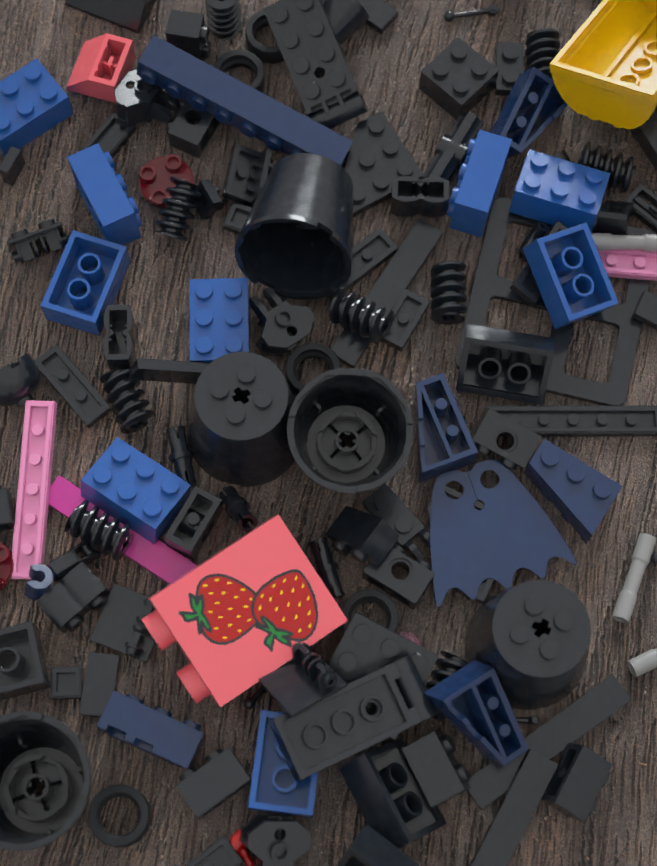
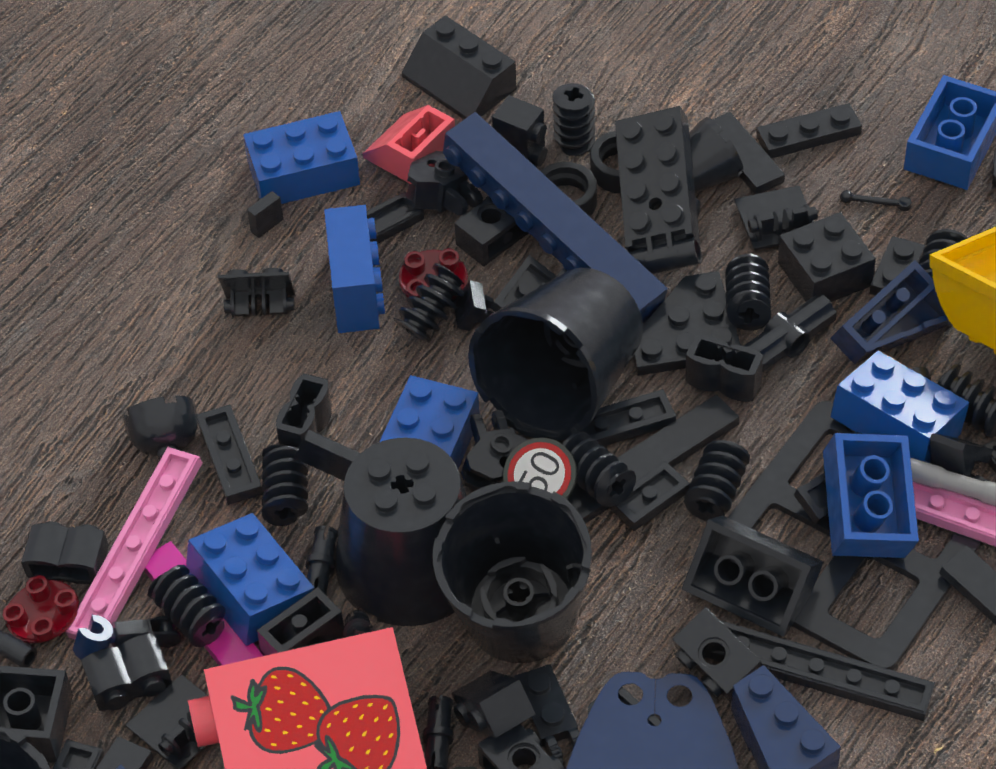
camera: 25 degrees right, 20 degrees down
blue brick [40,230,131,336] -> none
dark blue wedge [414,373,478,483] -> none
blue brick [447,129,512,238] -> none
none -> piece [503,438,577,500]
none -> black piece [725,253,771,331]
none -> black hinge [734,185,818,250]

